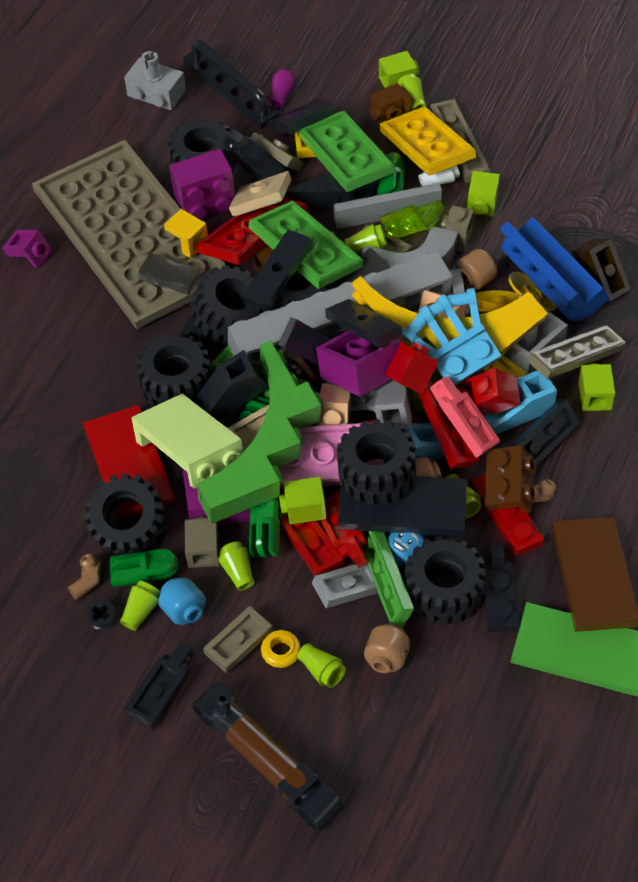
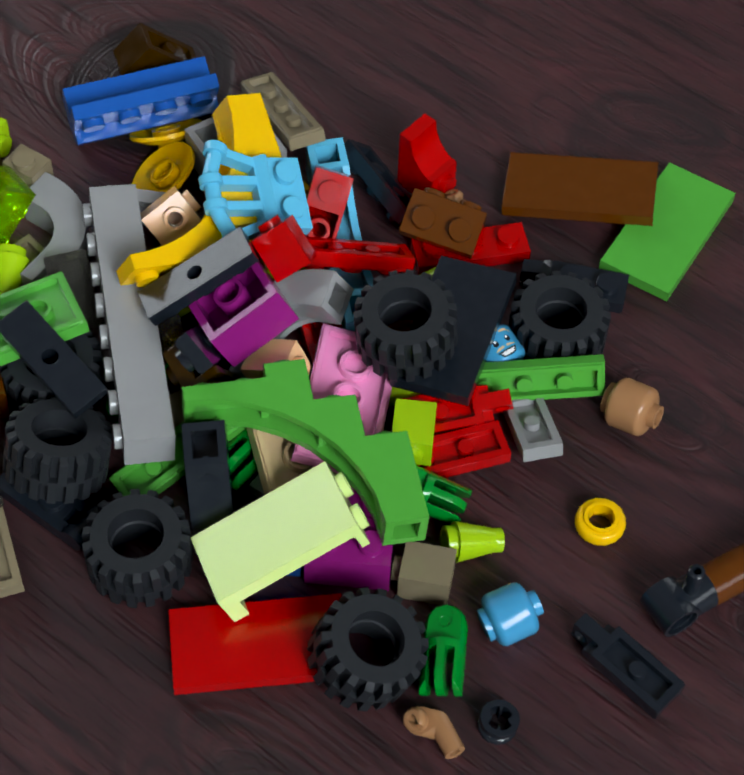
camera: 80 degrees left, 0 degrees up
lime cone [120,581,161,631] -> none
dark tan plate [203,606,273,674] -> none
lime cone [297,643,346,688] -> none
coral hinge [430,376,500,458] -> none
medium nougat head [457,249,498,290] -> none
lime brick [578,364,615,411] -> none
none -> red arch [397,113,457,194]

